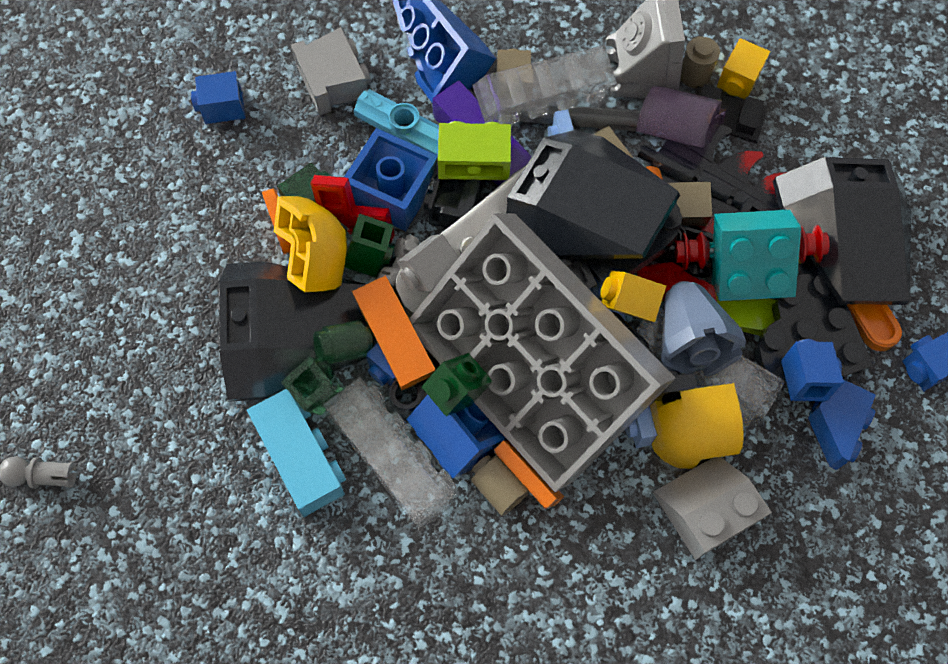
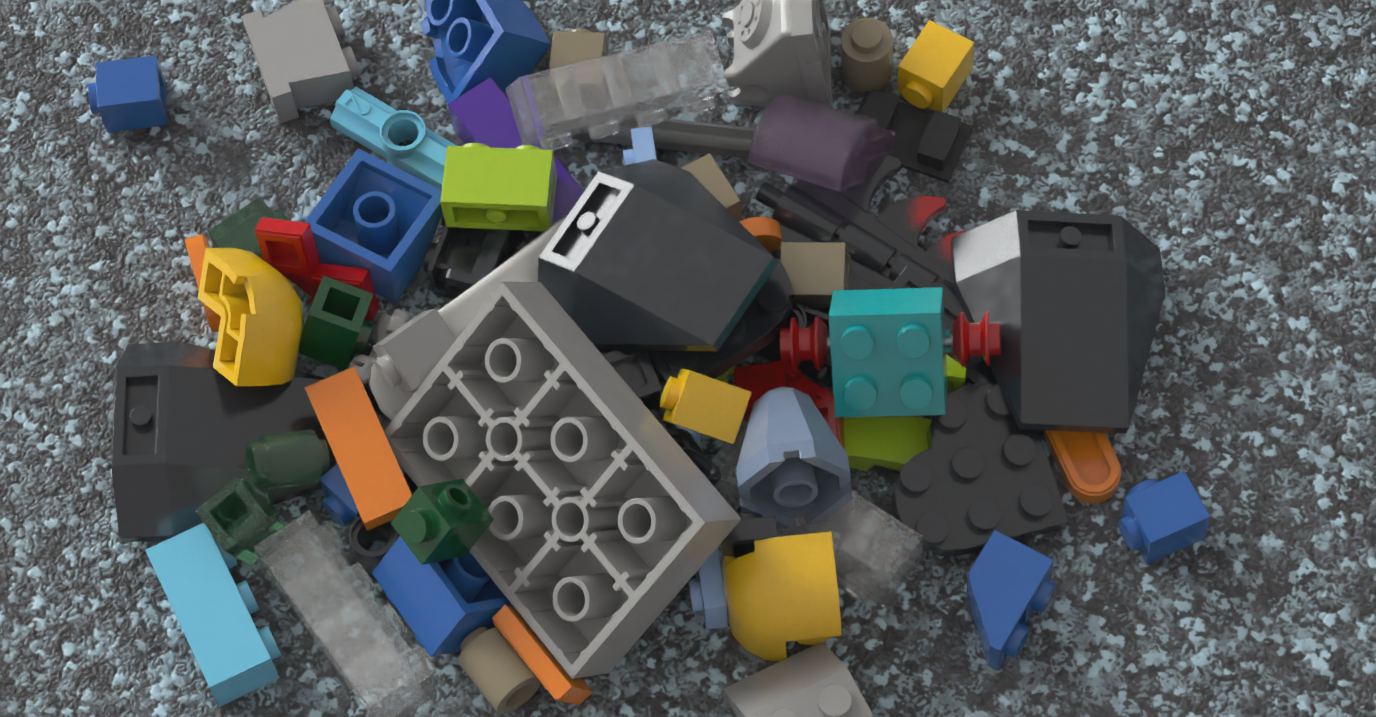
camera: 10 degrees right, 5 degrees down
blue brick [781,339,844,401] -> none

